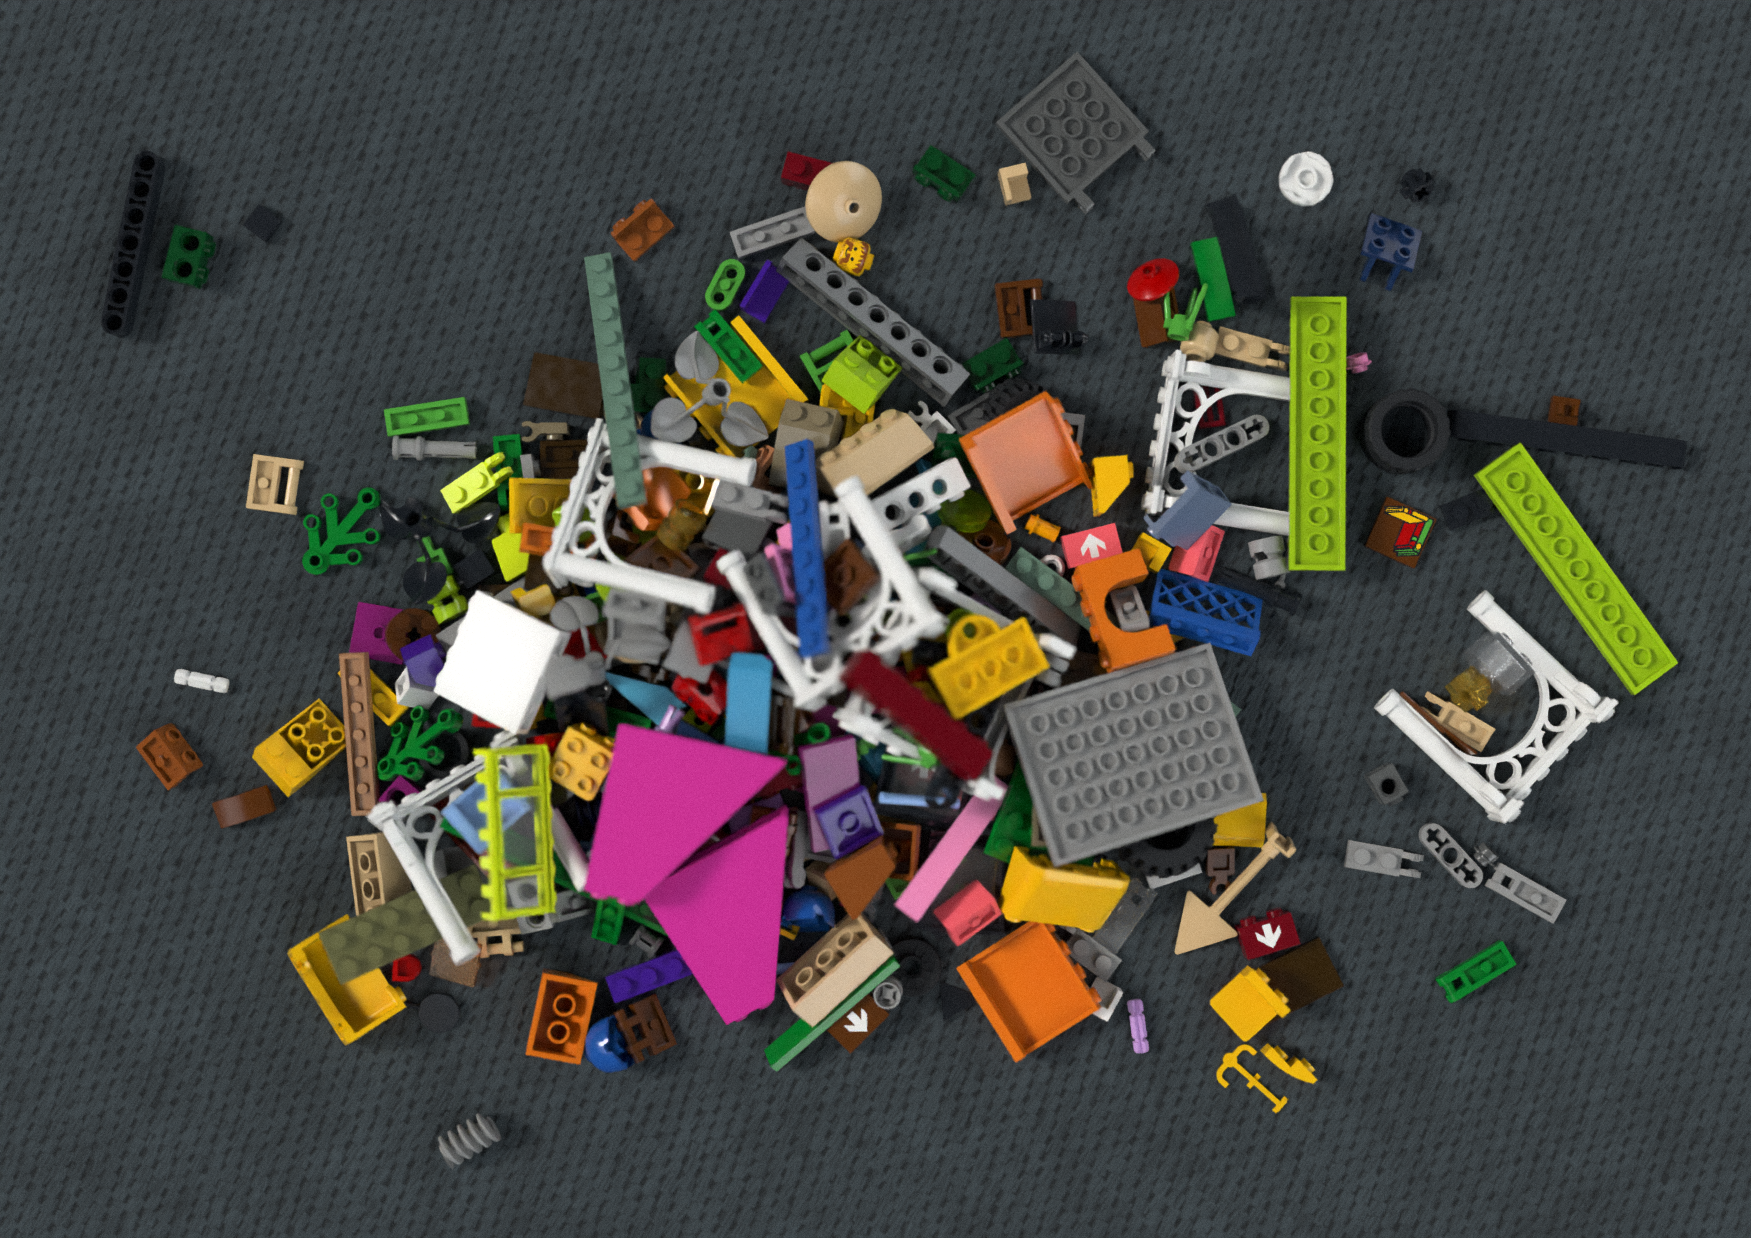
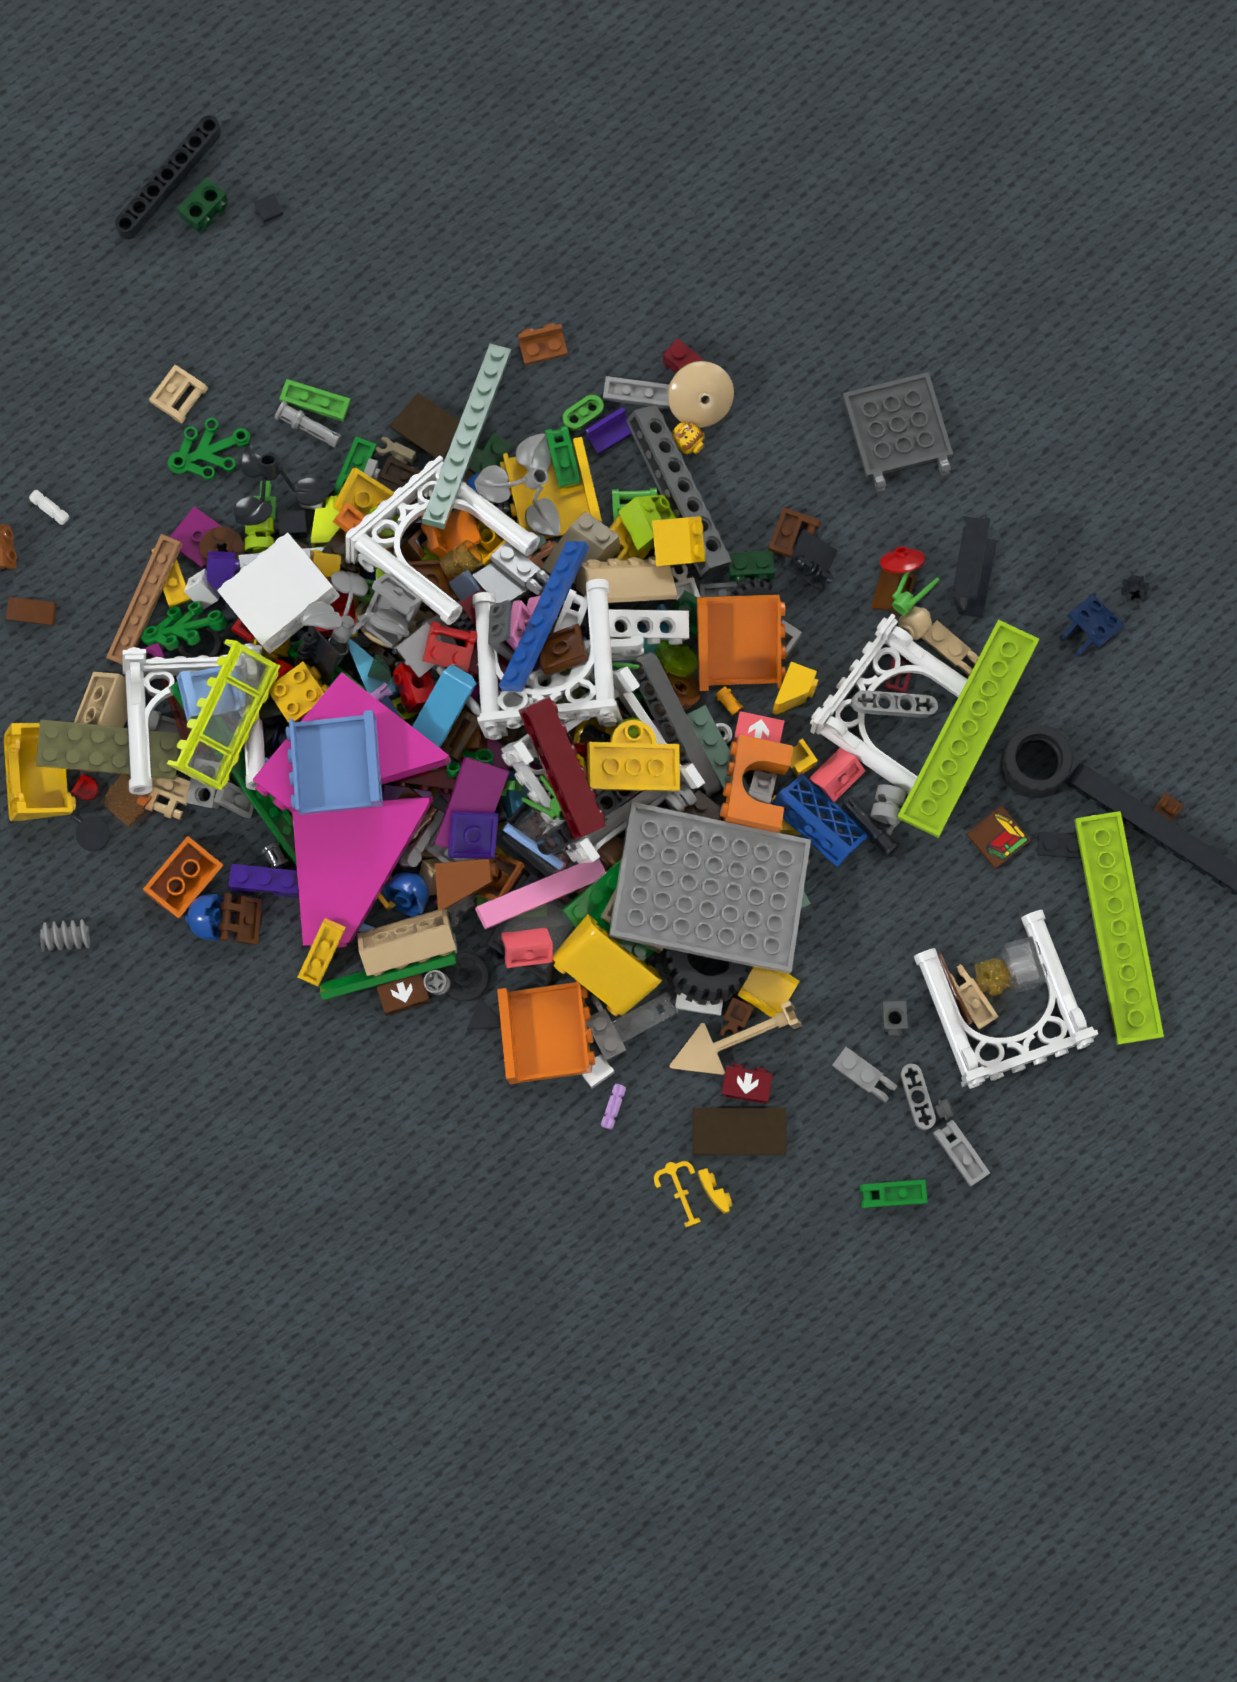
camera: 30 degrees right, 10 degrees down
yellow slope [252,698,346,797] -> none
neon yellow hinge [440,452,513,514] -> none
green tile [591,896,627,945] -> none
dark green bracket [912,145,975,203] -> none
tan panel [998,162,1031,205] -> none
sand blue panel [1144,470,1232,550] -> none
green tile [1191,237,1236,322] -> none
yellow bracket [1210,965,1291,1041] -> none
white tile [1279,152,1333,206] -> none
bright pink plate [1346,352,1372,373] -> none
none -> medium blue panel [286,710,383,815]
none -> yellow tile [298,918,346,987]
none -> clear green tile [368,654,391,684]
none -> sand blue tile [449,570,481,601]
none -> yellow slope [652,516,705,566]

